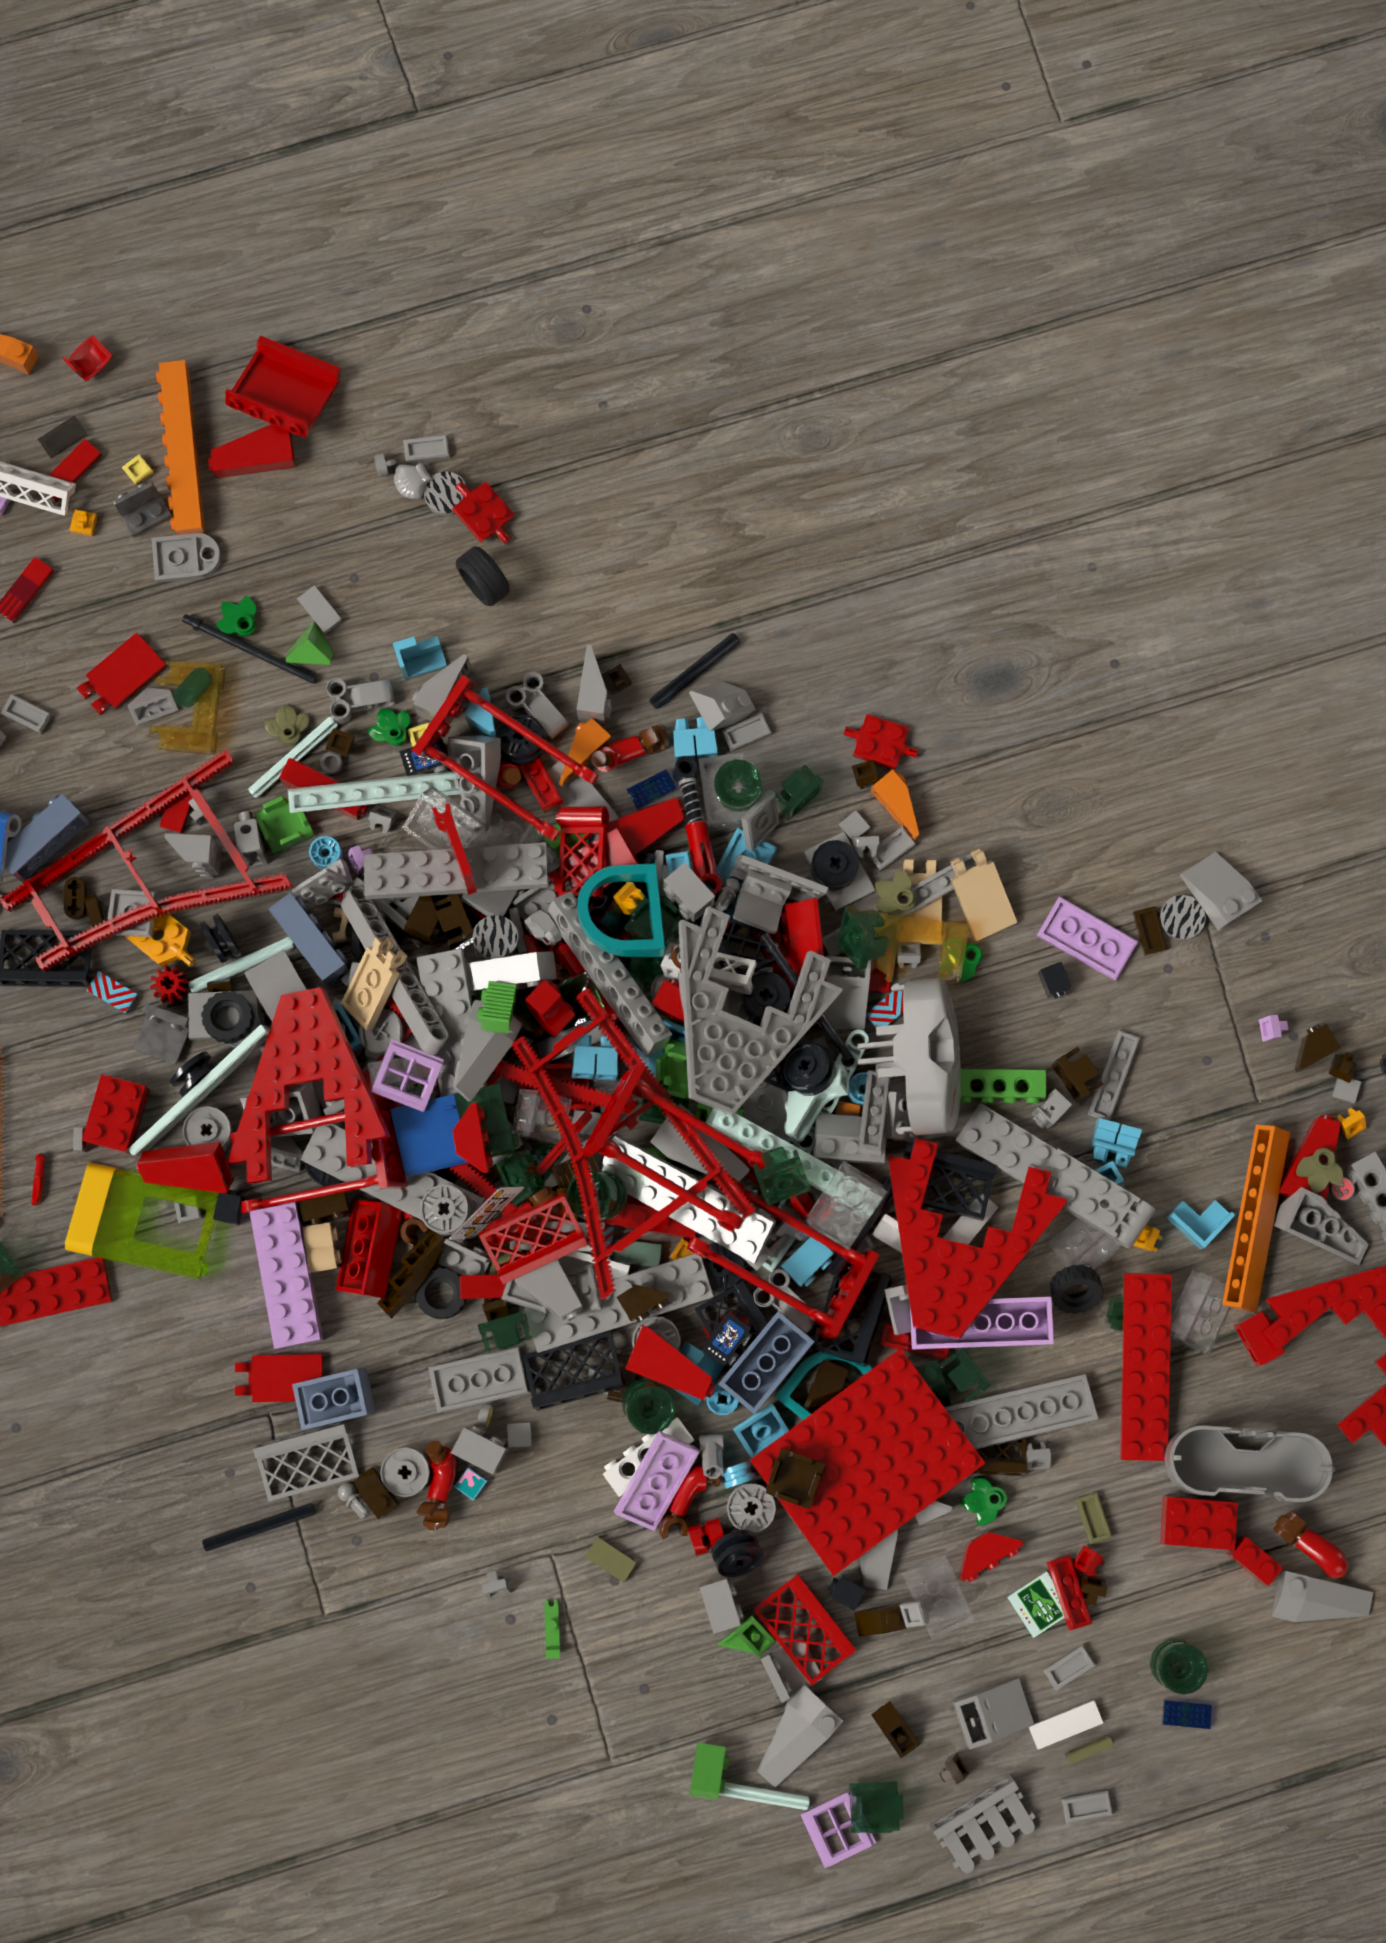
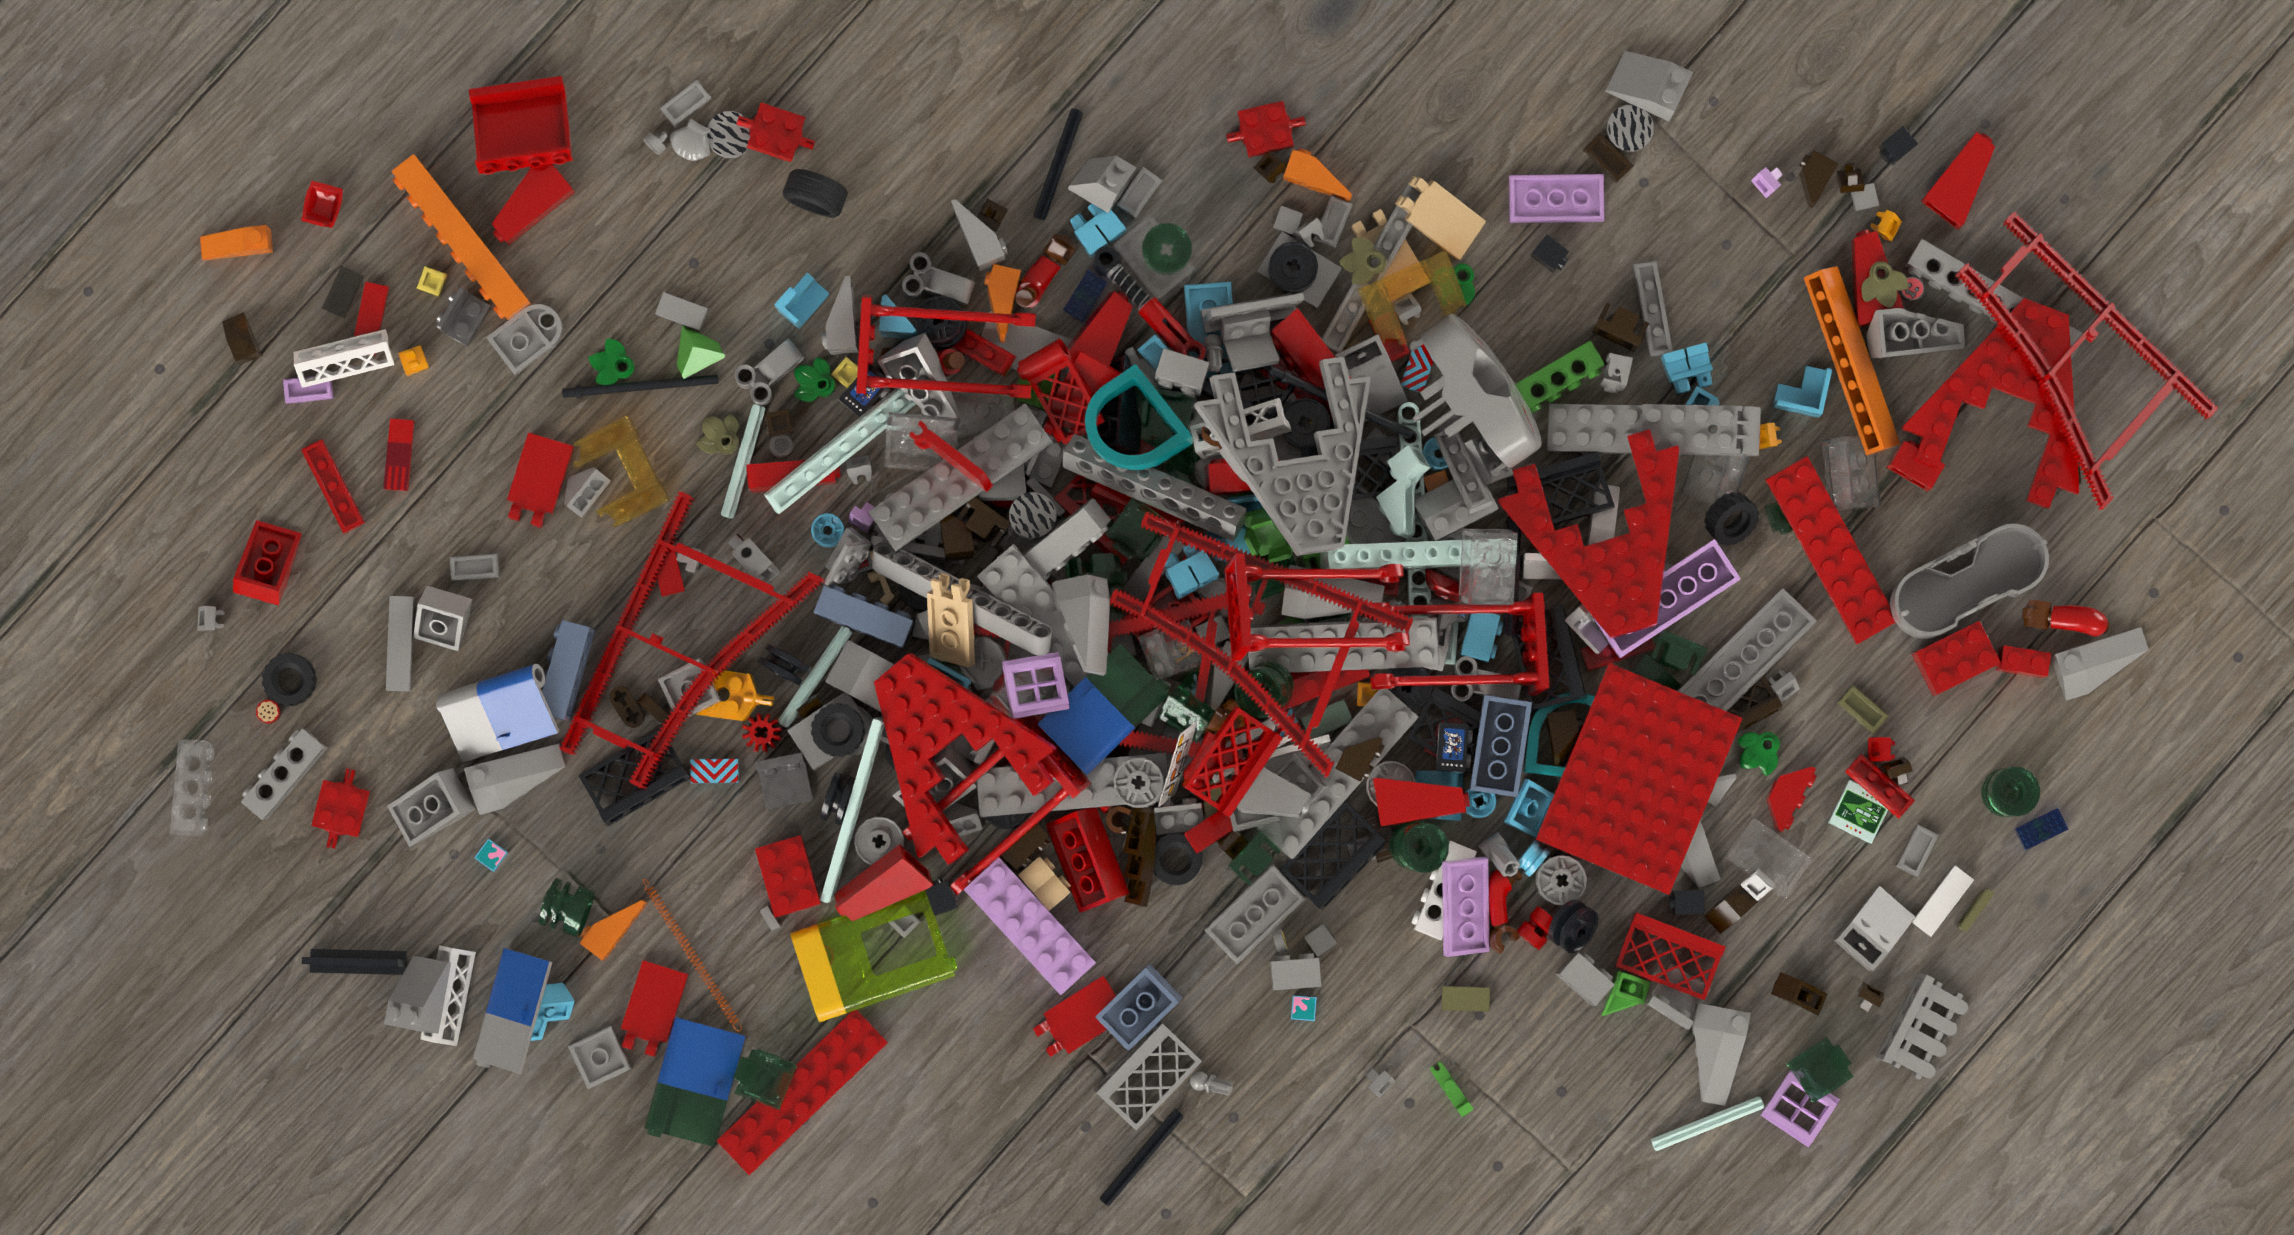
camera: 30 degrees left, 5 degrees up
red piece [31,1153,46,1206] -> none
light grey slope [164,833,222,879] -> none
clear green tile [174,668,213,708] -> none
bright green panel [255,796,315,855] -> none
dark brown slope [353,1467,400,1520] -> none
light grey wheel [380,1447,431,1497] -> none
piece [416,1441,457,1531] -> none
red slope [452,1102,493,1173] -> none
bright green brick [477,981,517,1034] -> none
light grey rock [524,910,562,945] -> none
red brick [525,980,575,1038] -> none
dark brown tile [550,1154,602,1189] -> none
light orange tile [613,882,645,915] -> none
bright green brick [689,1742,729,1801] -> none
light grey tile [741,790,779,851] -> none
clear green panel [753,1146,811,1206] -> none
dark brown panel [766,1448,826,1509] -> none
clear green panel [775,765,824,820] -> none
black wheel [783,1044,836,1096] -> none
clear green panel [837,905,889,970] -> none
light grey tile [1061,1790,1113,1824] -> none

